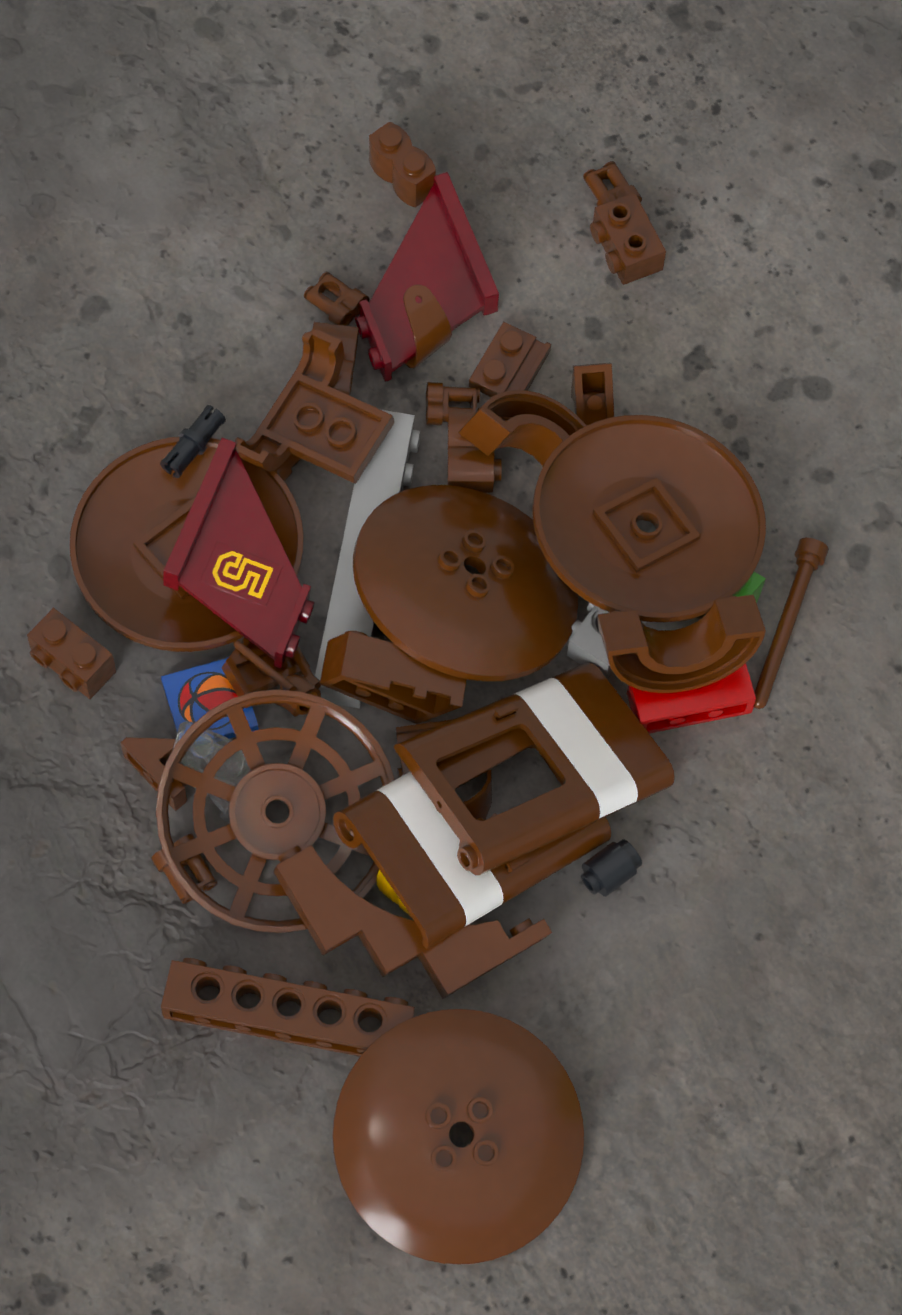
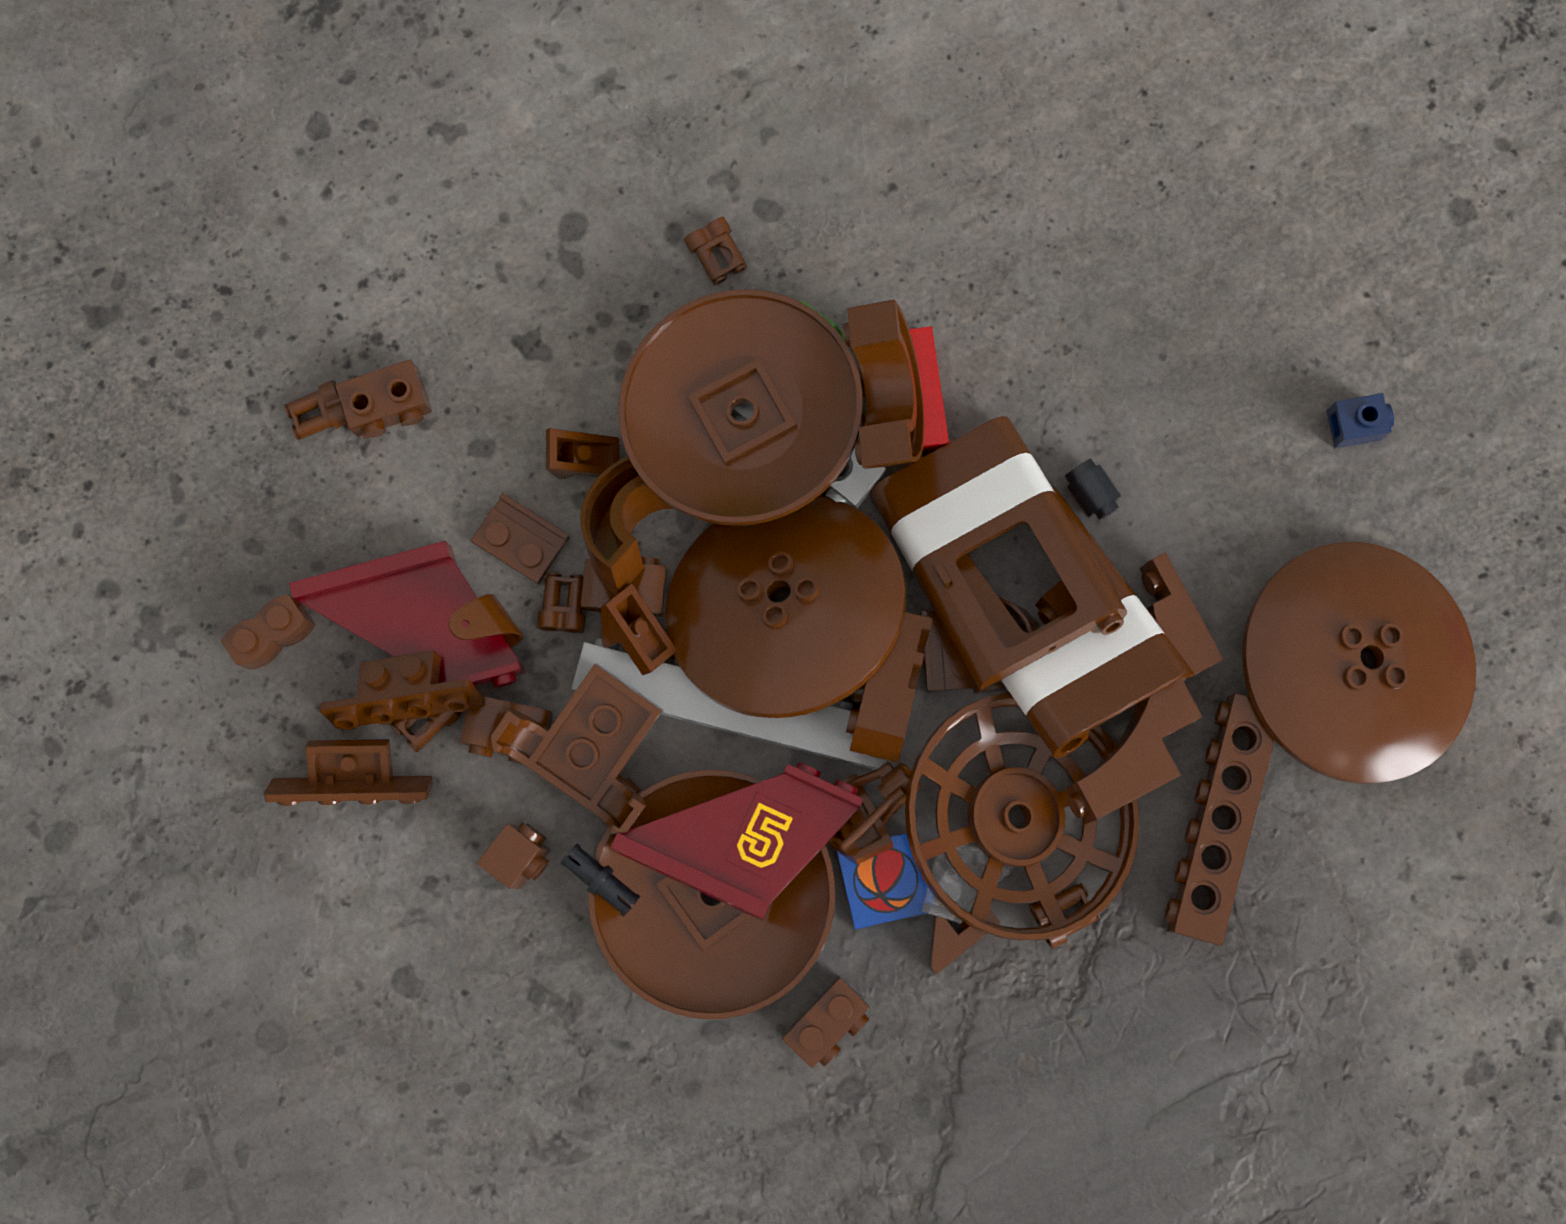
camera: 75 degrees left, 15 degrees up
reddish brown piece [754,537,829,709] -> none
none -> reddish brown bracket [264,739,433,806]
none -> reddish brown bracket [320,650,484,730]
none -> reddish brown brick [476,822,550,889]
none -> reddish brown slope [601,583,675,676]
none -> reddish brown piece [683,217,748,286]
none -> dark blue brick [1326,393,1394,449]

